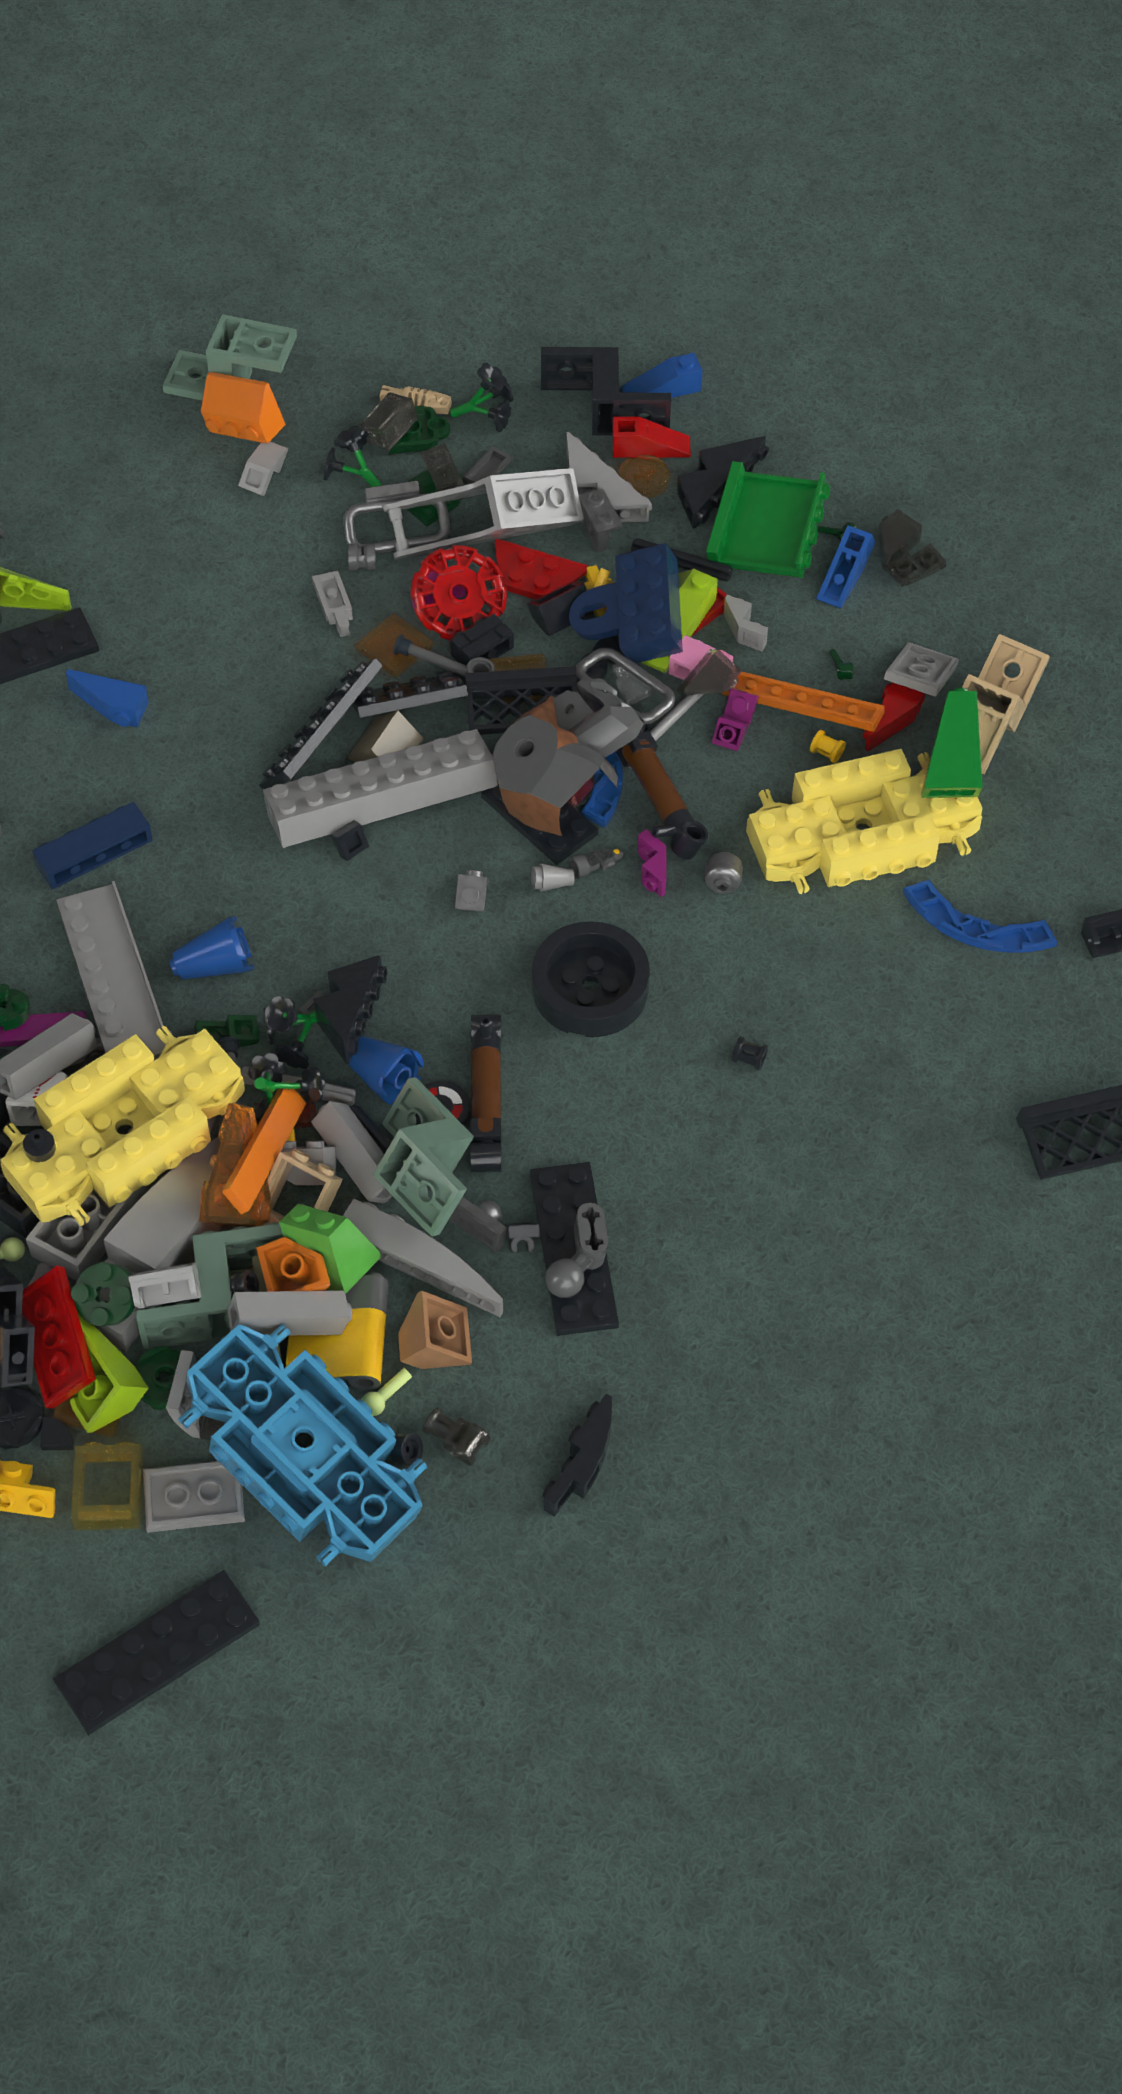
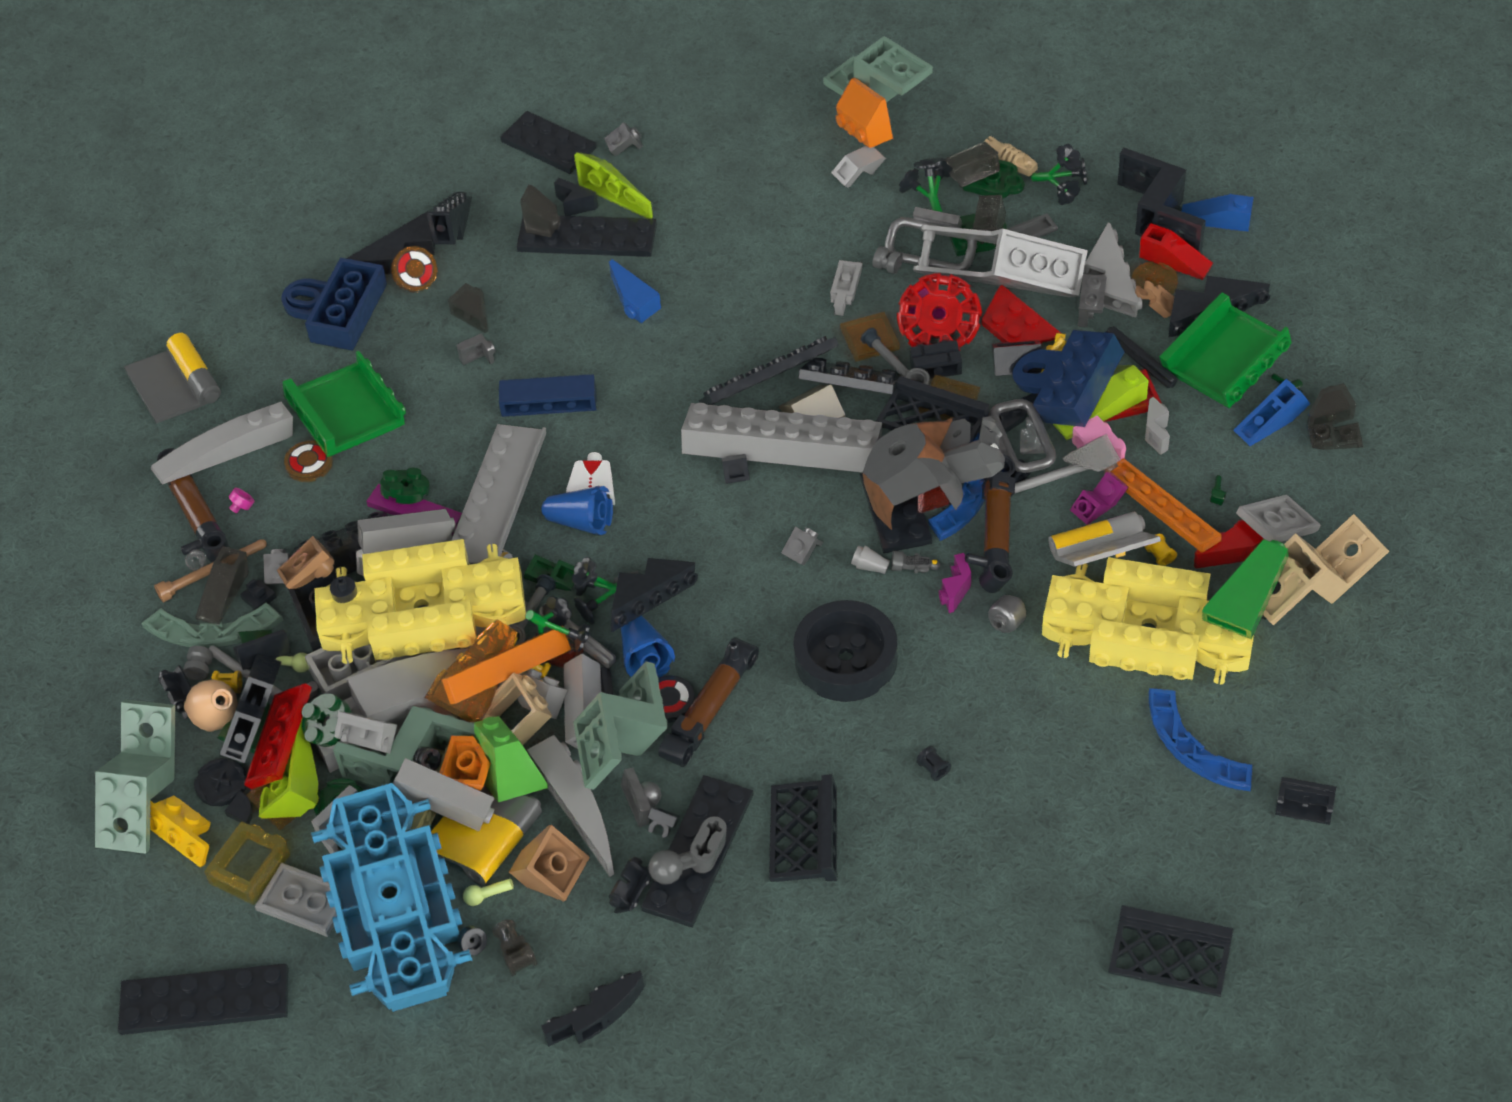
camera: 35 degrees right, 5 degrees down
none -> white torso [566,452,615,505]
none -> black hinge [609,857,651,914]
none -> black fence [769,774,837,882]
none -> light grey door [1049,511,1161,567]
none -> medium nougat plate [1135,280,1174,318]

